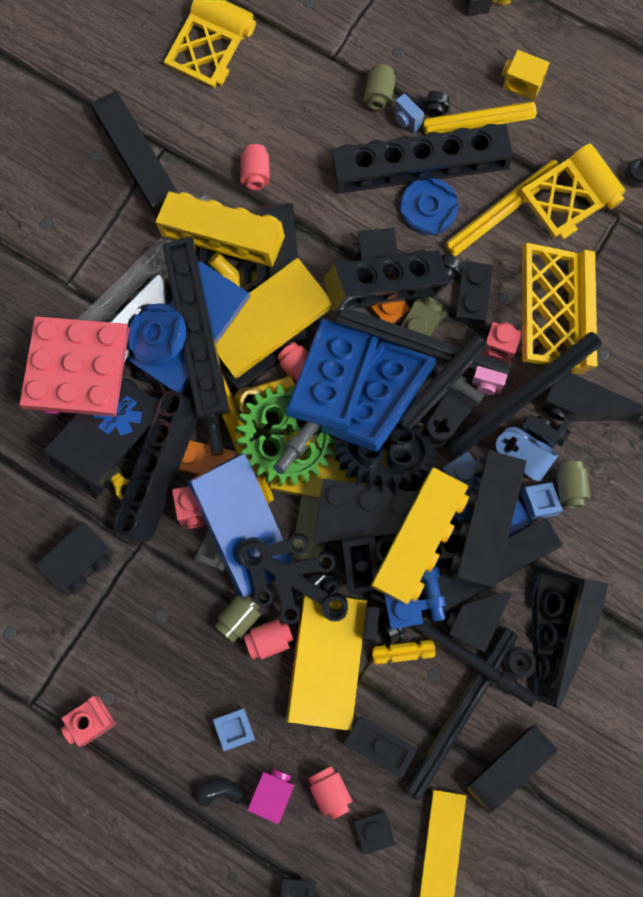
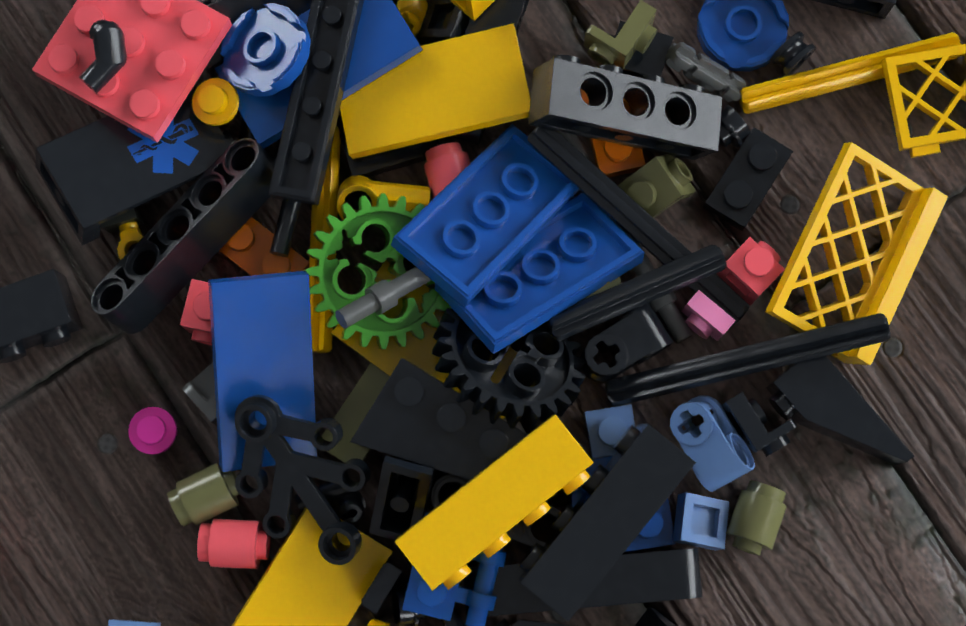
camera: 25 degrees right, 5 degrees up
none -> black arm [79,19,127,94]
none -> dark pink plate [128,407,177,455]
none -> yellow plate [192,78,239,126]
none -> olive bracket [583,0,658,69]
none -> dark grey axle [665,42,746,102]
none -> black bush [770,31,816,76]

